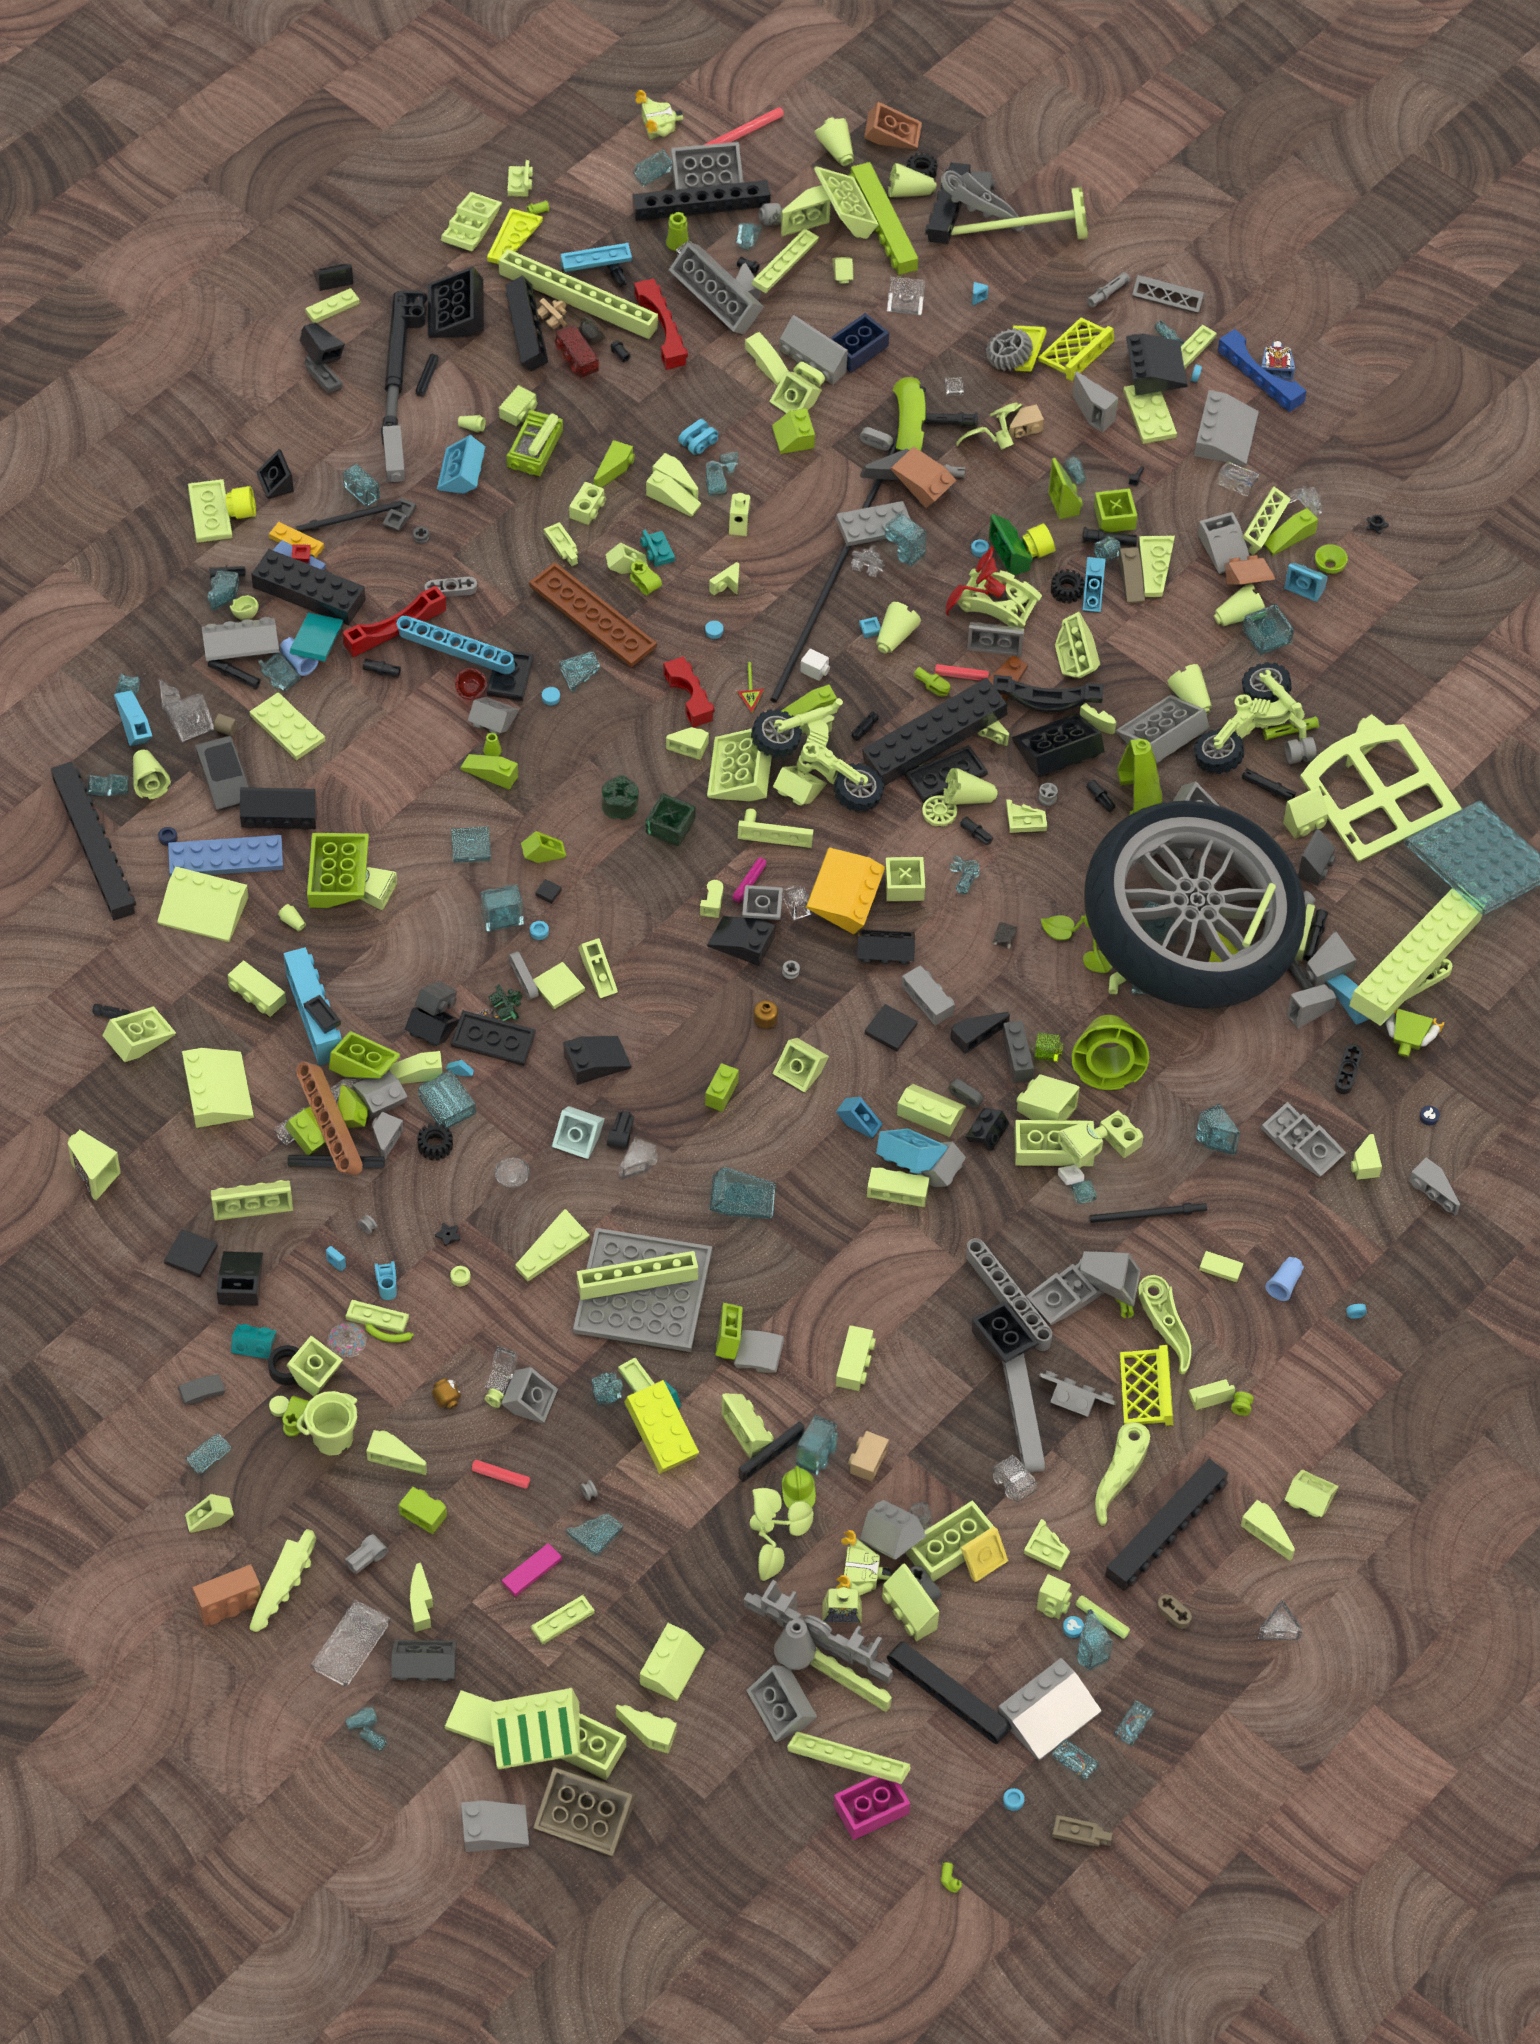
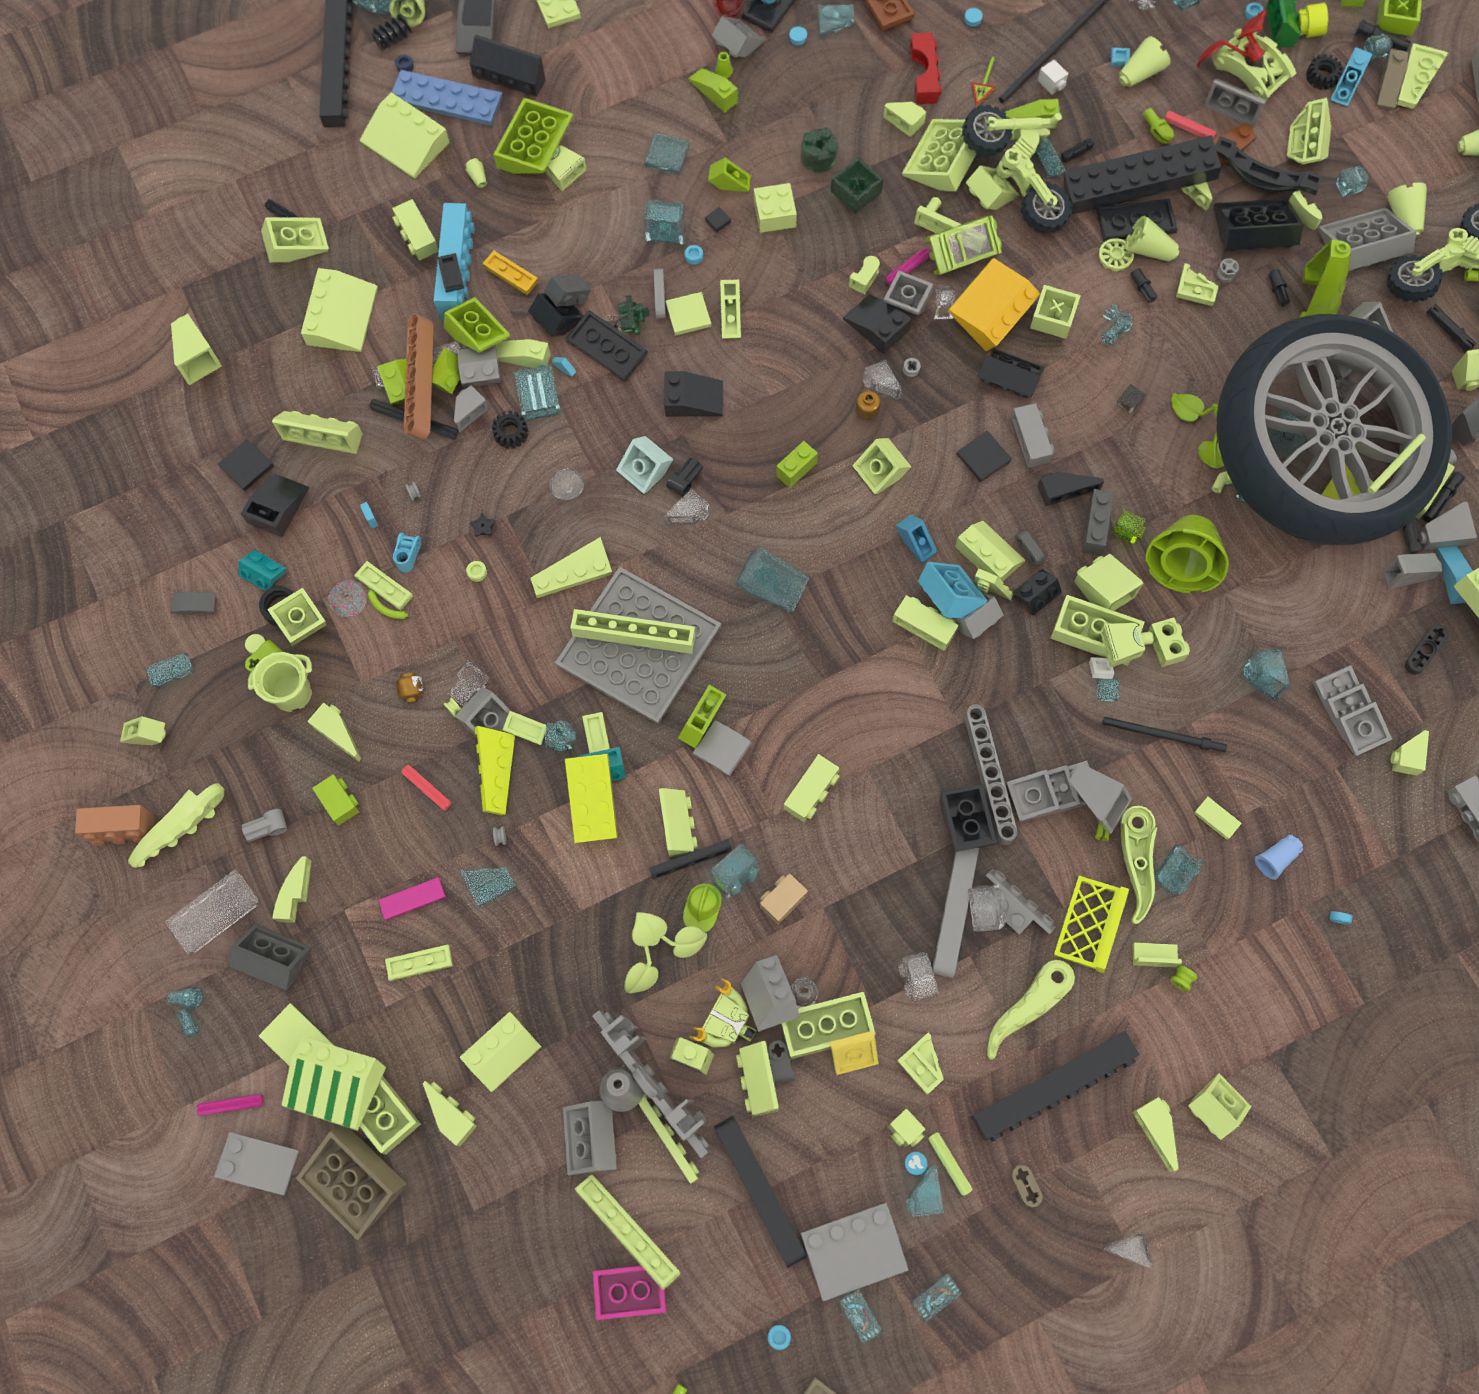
camera: 25 degrees right, 15 degrees up
none -> dark pink axle [197,1094,264,1116]
none -> black piece [372,14,412,51]
none -> neon yellow wing [474,726,515,816]
none -> yellow plate [482,251,539,295]
none -> yellowish green tile [503,711,548,745]
none -> yellowish green brick [754,183,797,233]
none -> clear slope [862,360,903,401]
none -> lime door [924,216,1002,275]
none -> clear brick [968,884,1006,932]
none -> yellowish green wing [974,568,1013,600]
none -> clear light blue hinge [1035,138,1066,178]
none -> clear light blue bracket [1154,844,1204,895]
none -> clear light blue brick [1335,165,1369,197]

